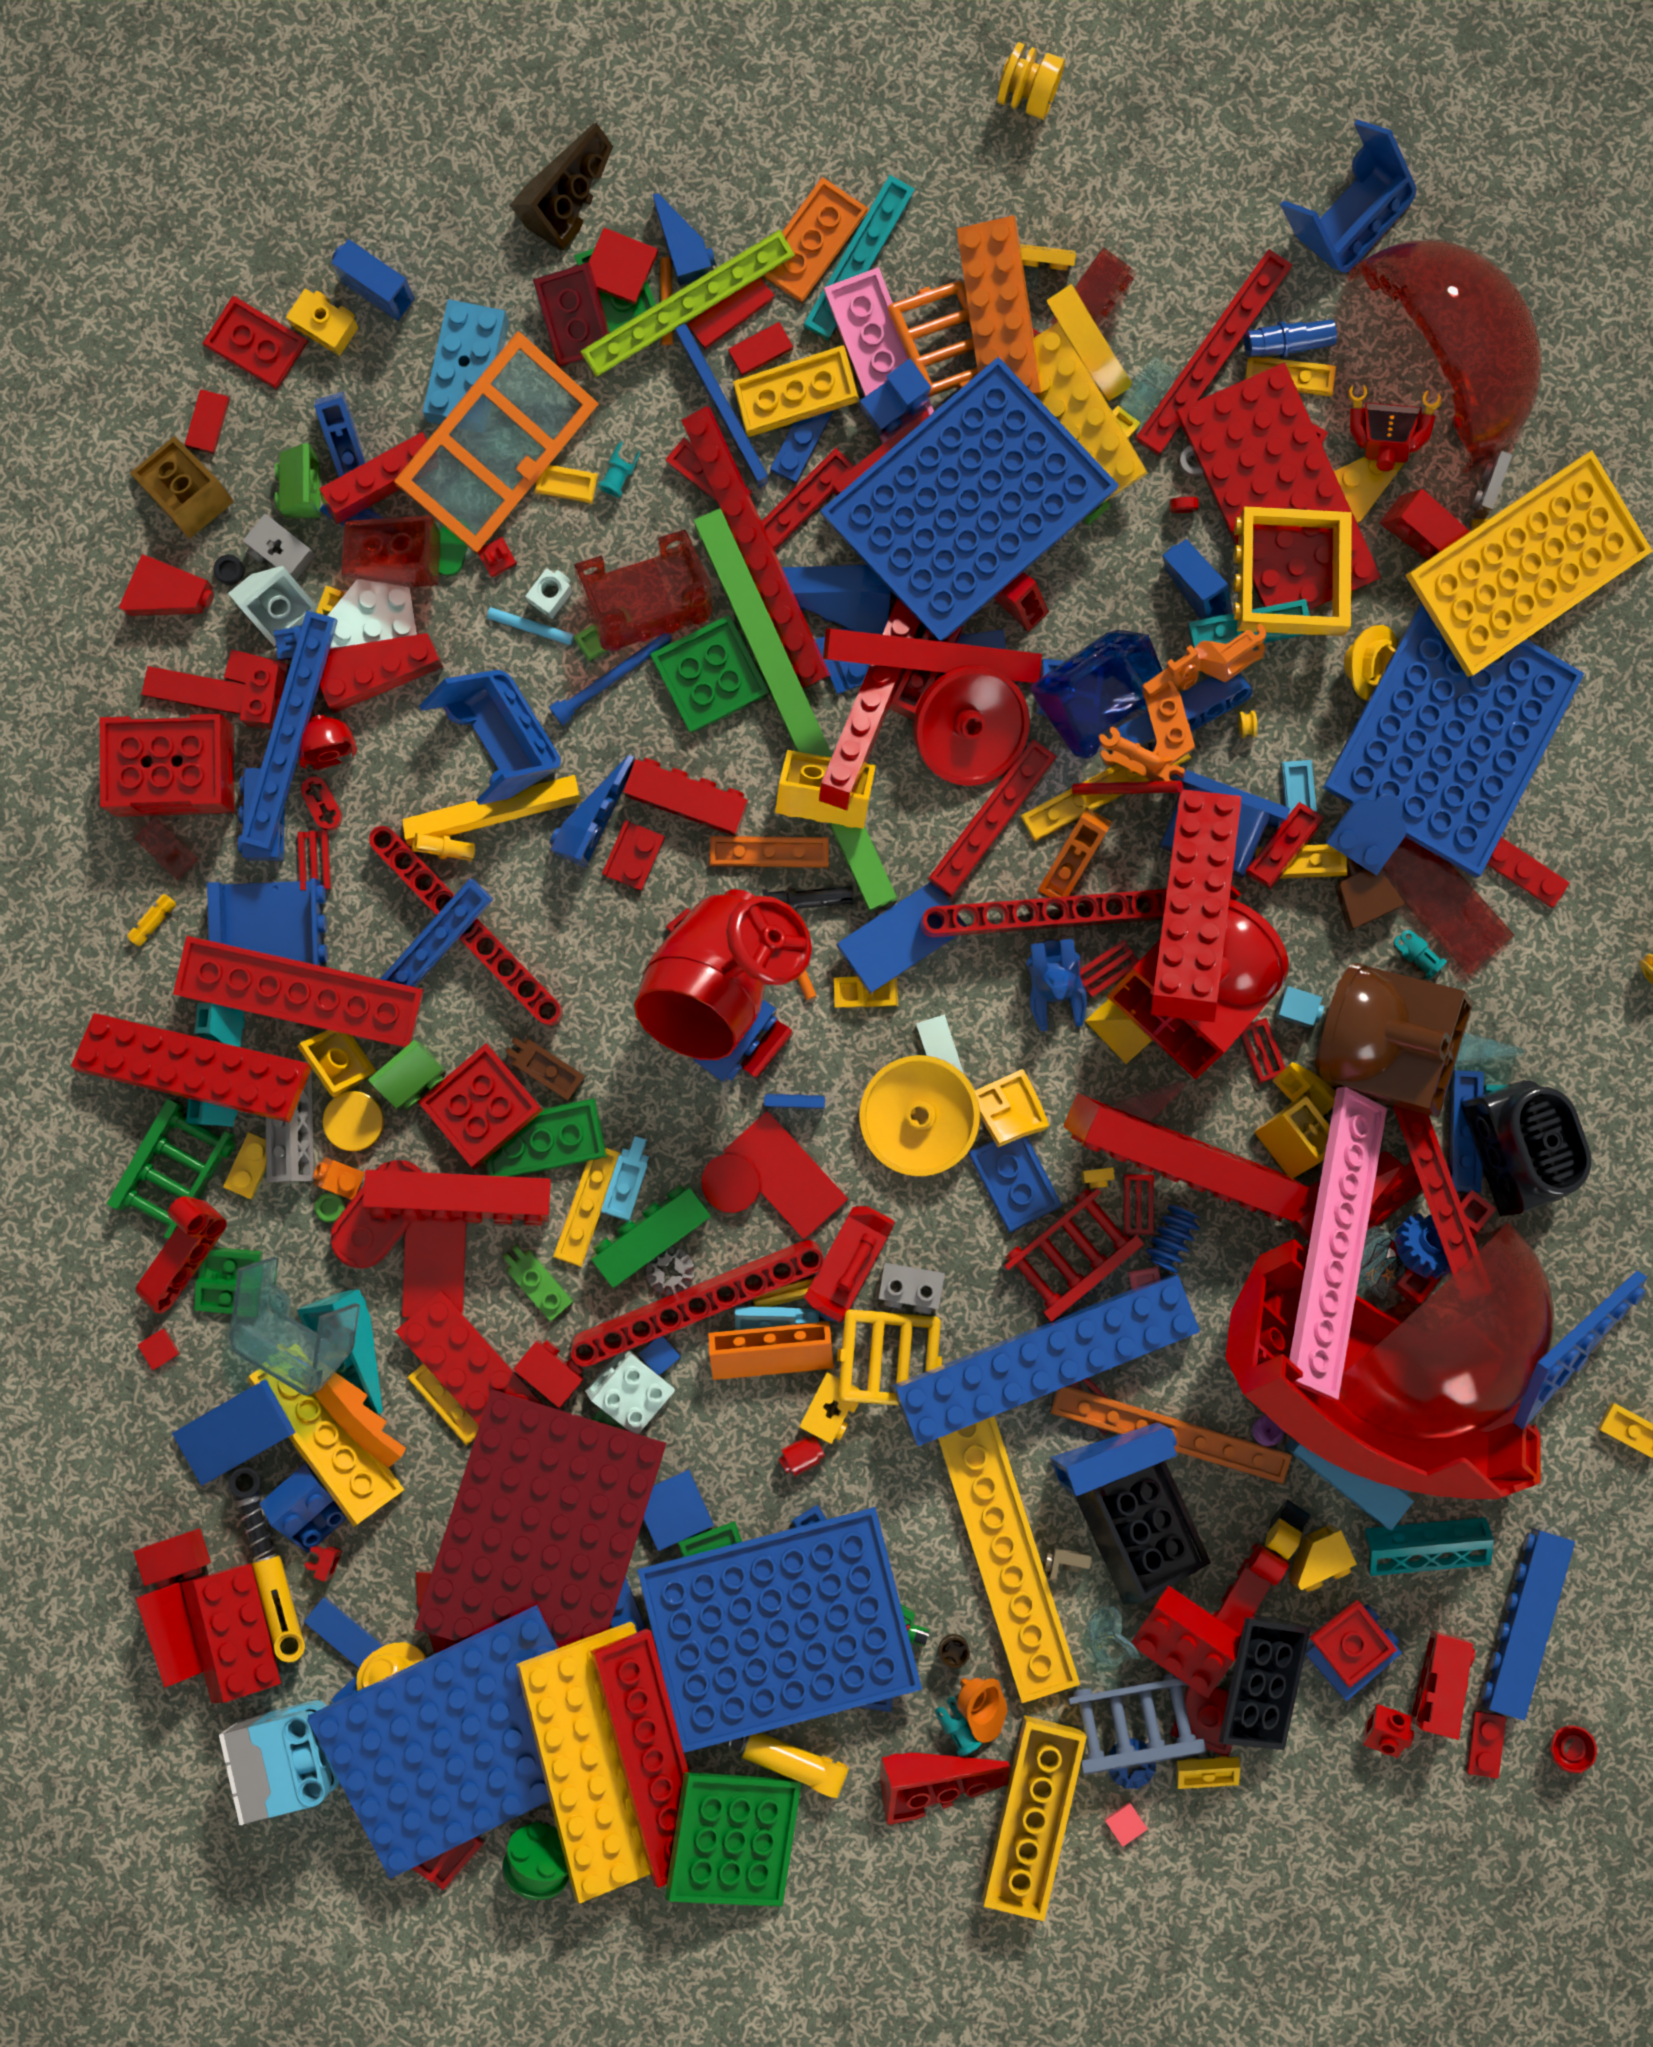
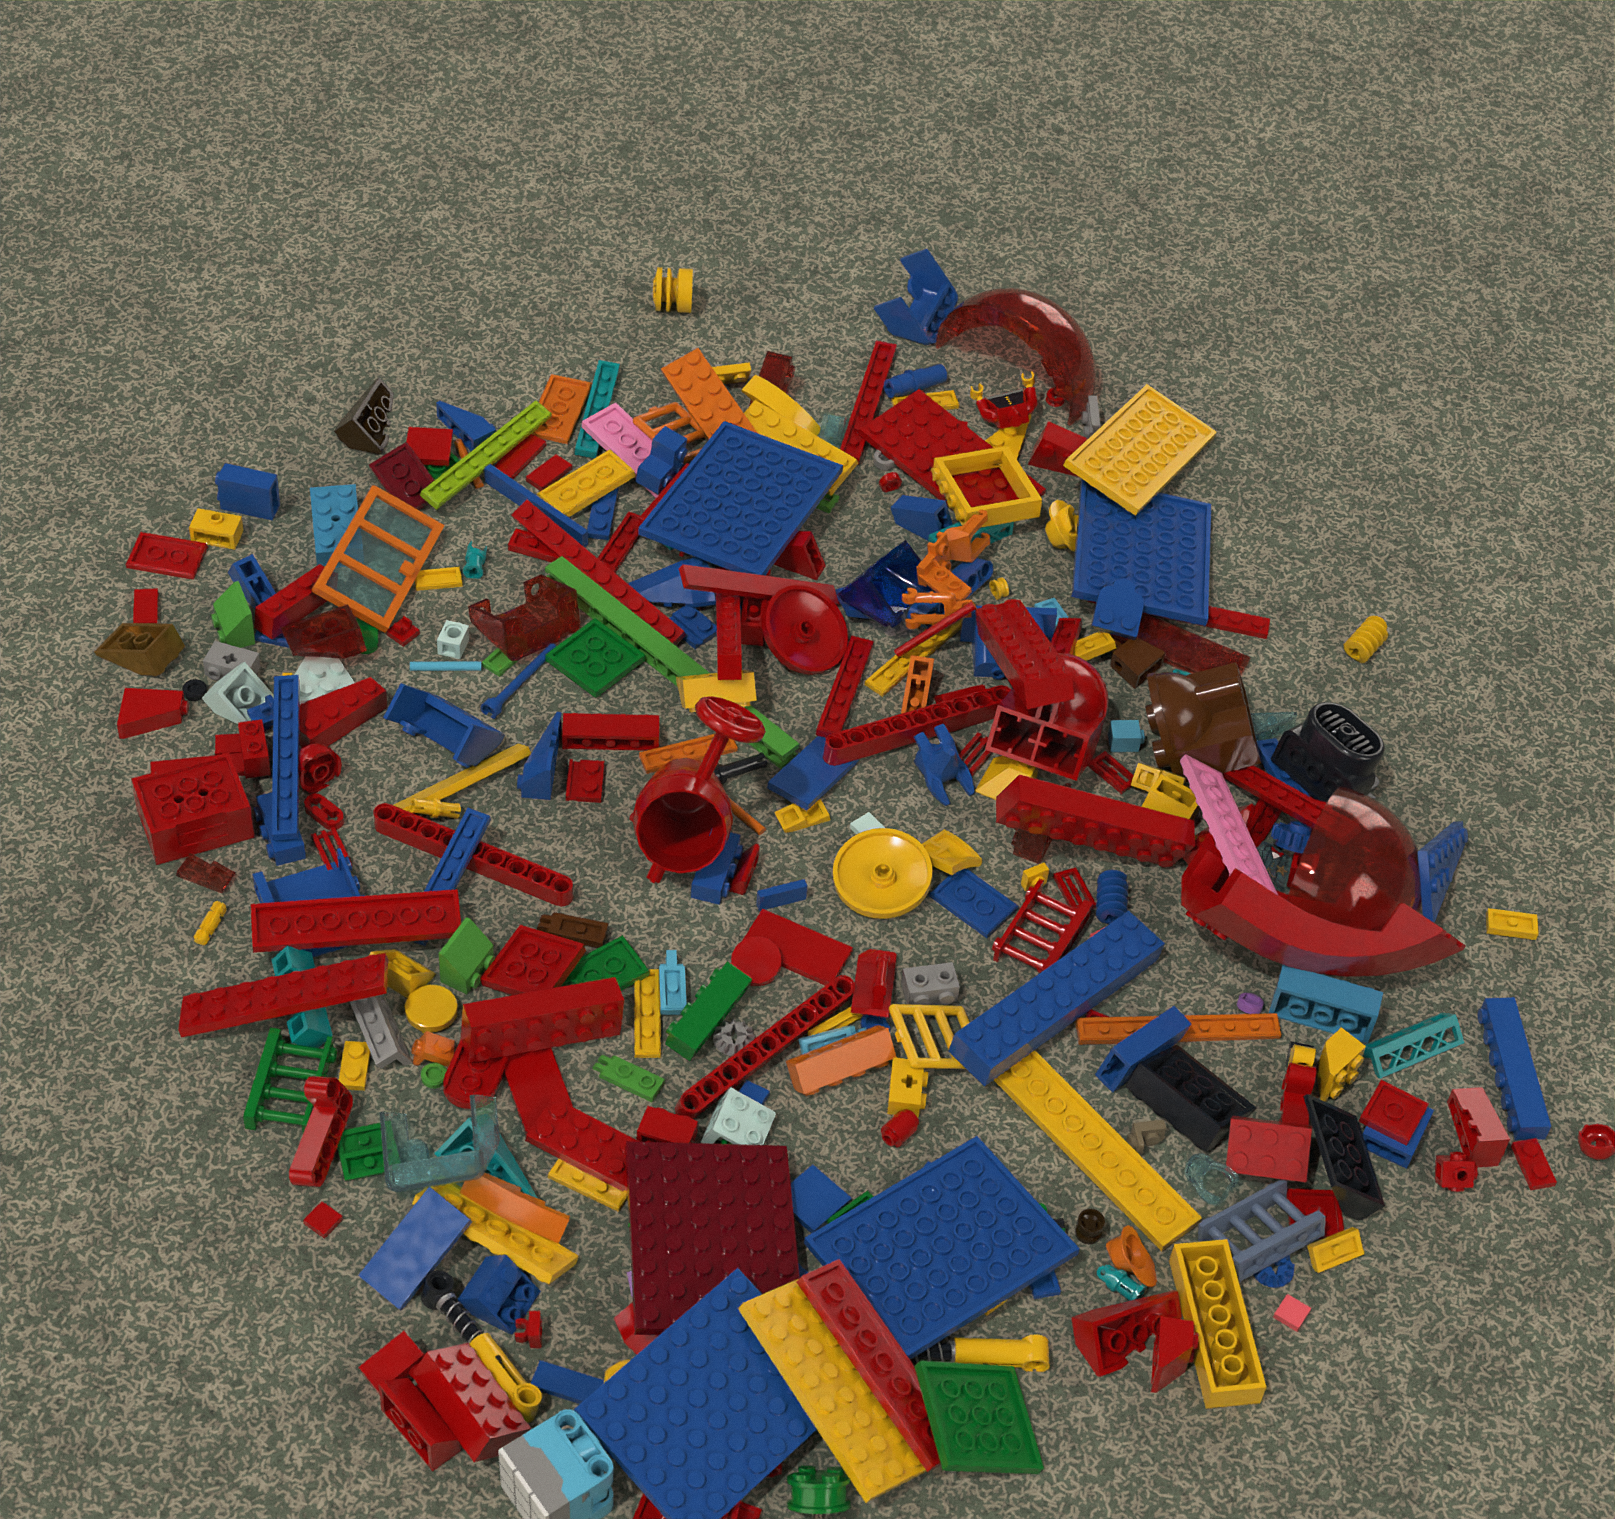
camera: 30 degrees left, 35 degrees down
none -> red tile [934,684,986,703]
none -> red slope [1151,1317,1199,1393]

